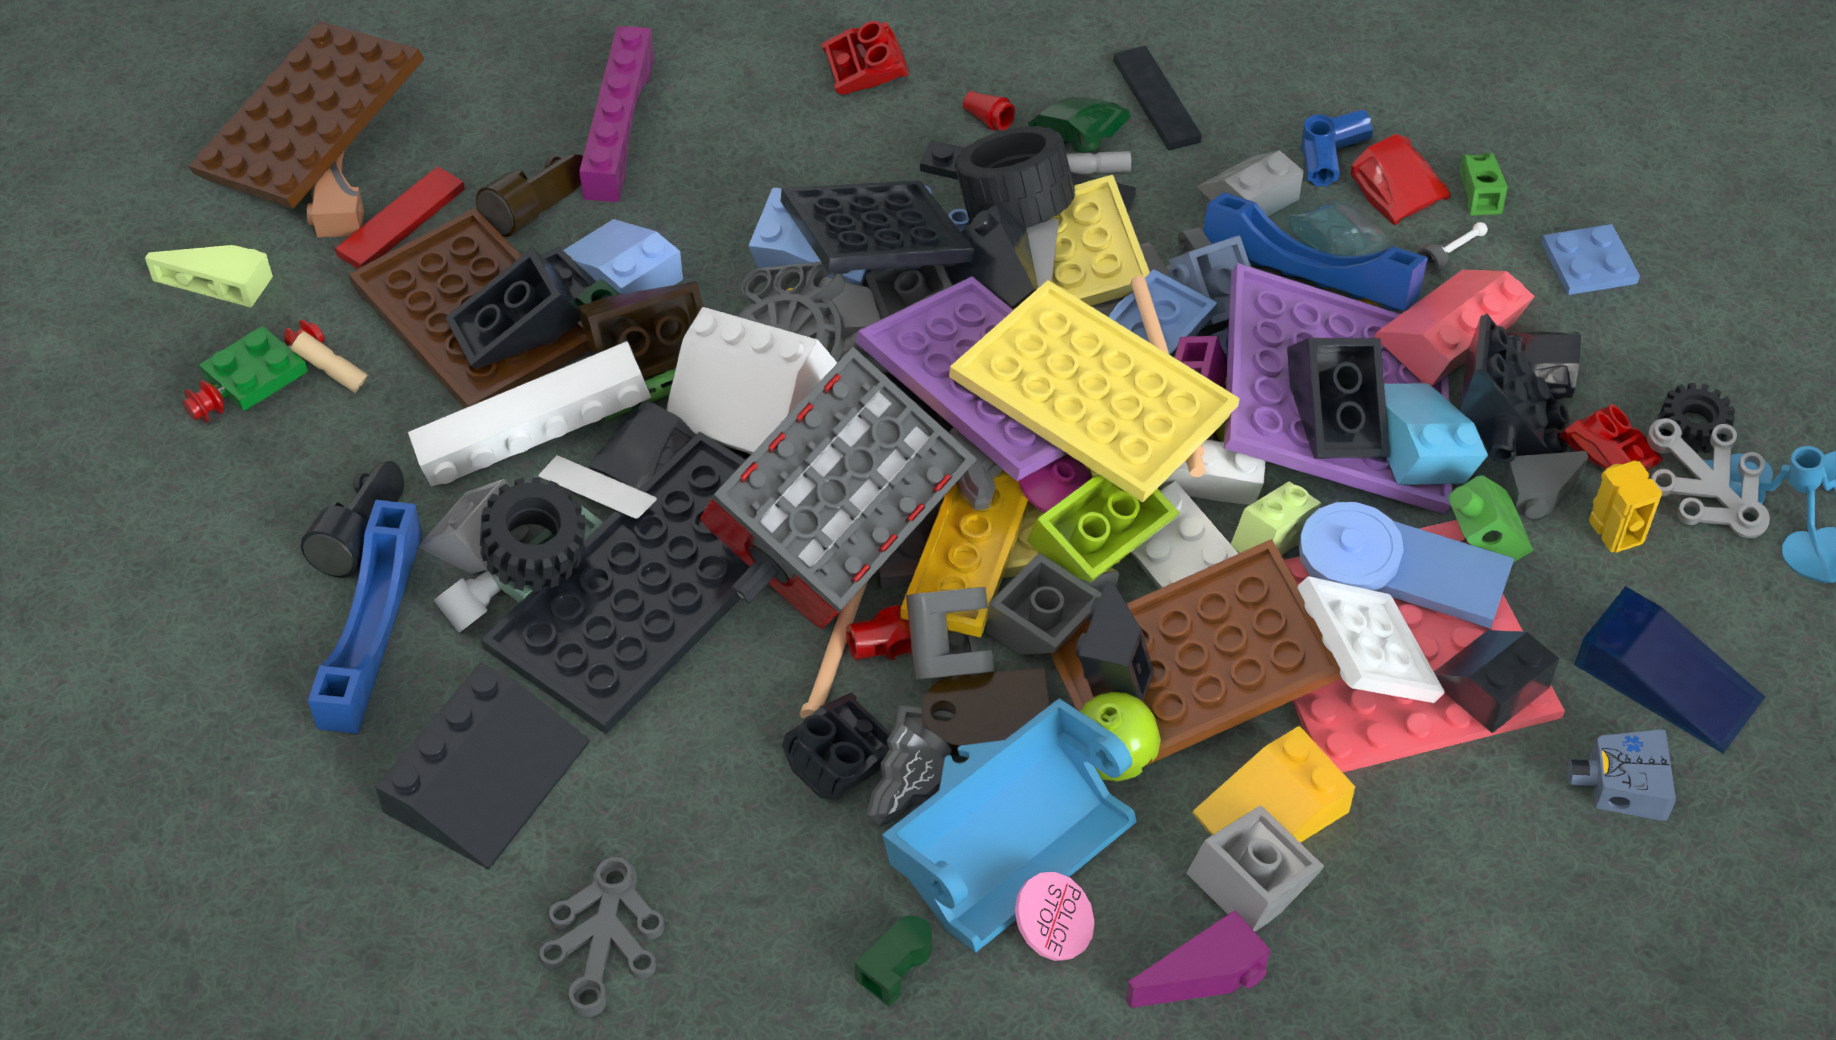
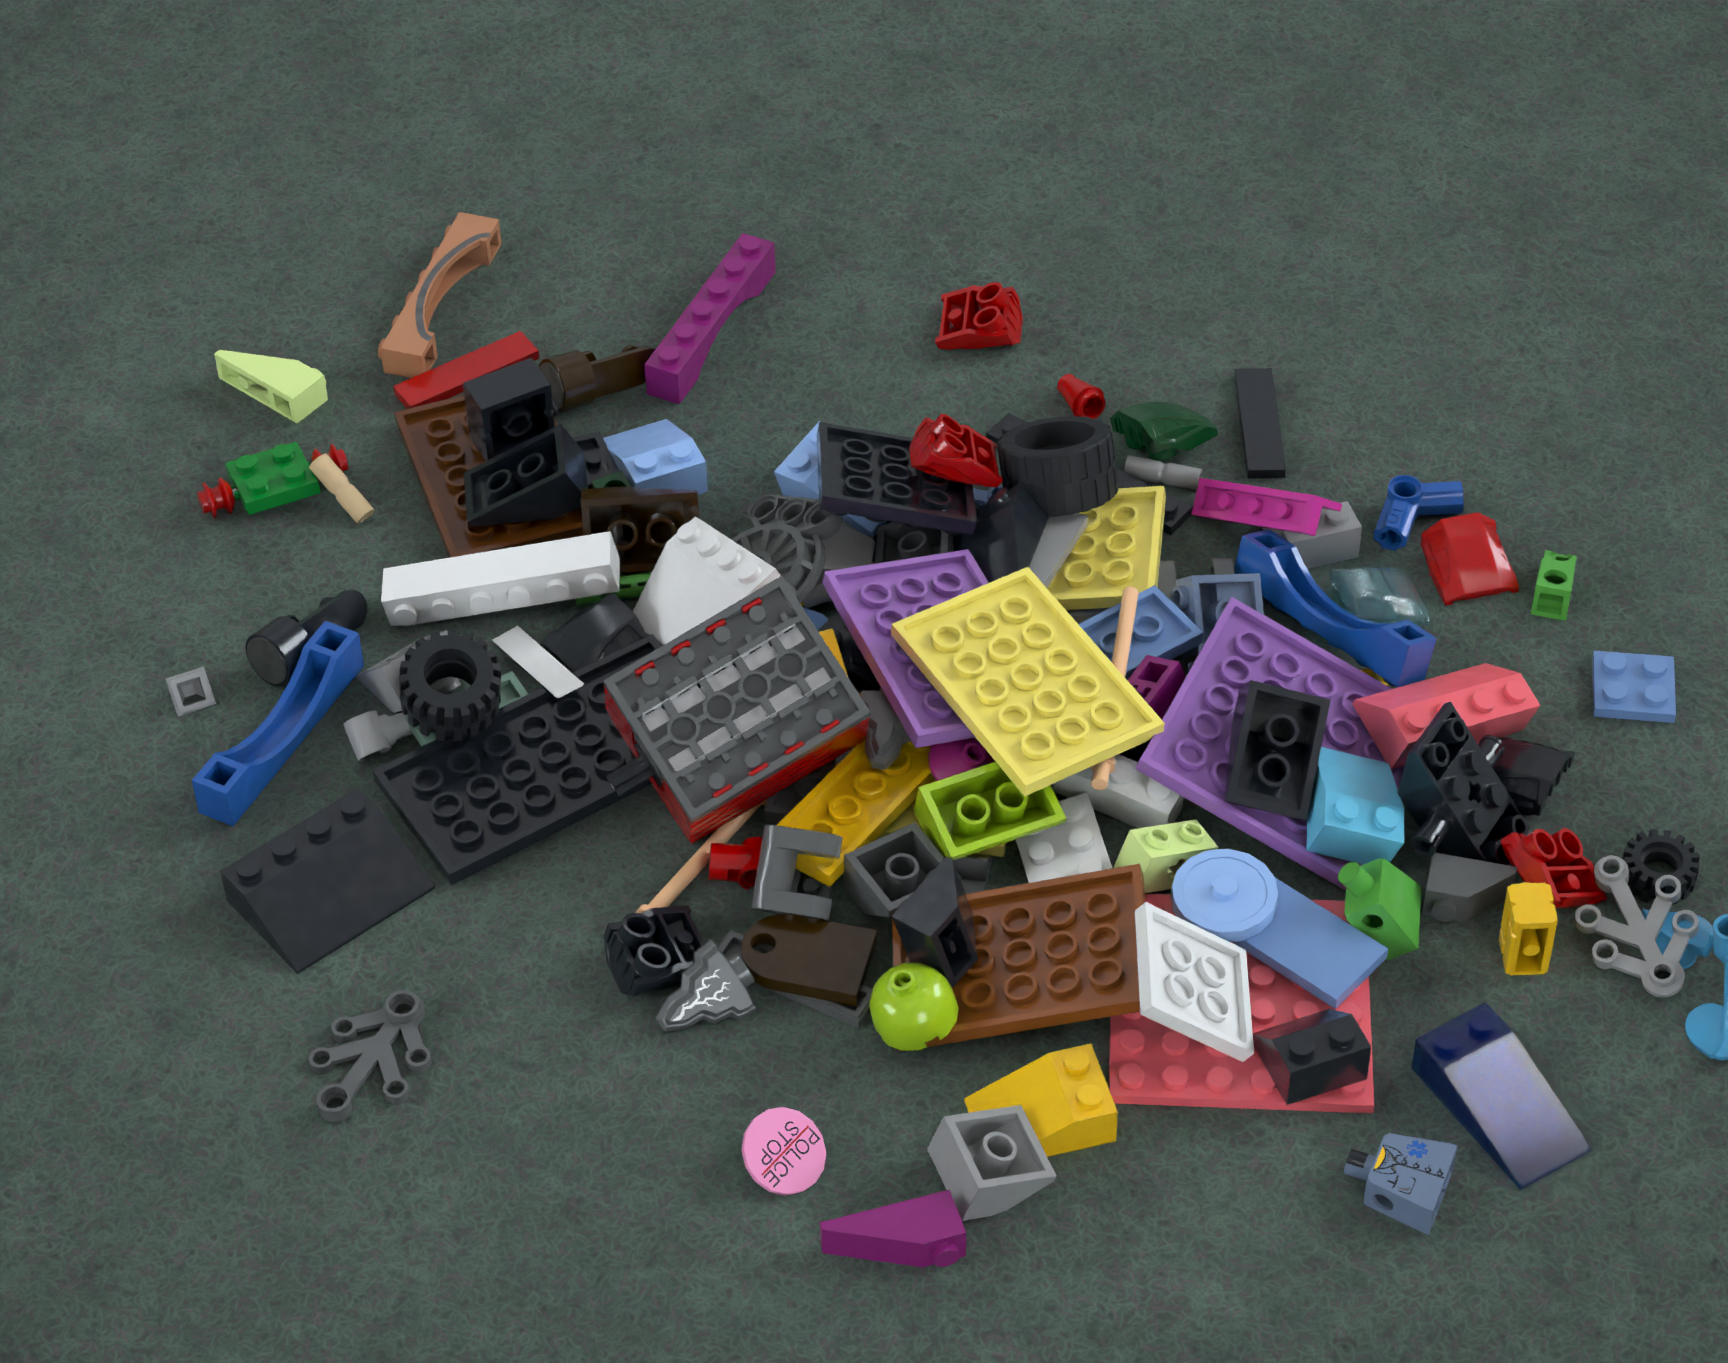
camera: 20 degrees right, 5 degrees down
reddish brown plate [188,21,424,209] -> none
dark green leg [854,915,932,1007] -> none
dark azure piece [882,698,1136,953] -> none
hinge [1416,222,1487,275] -> none
none -> light grey slope [165,666,216,717]
none -> black brick [463,358,559,461]
none -> red slope [909,414,1003,488]
none -> dark pink panel [1191,478,1342,536]

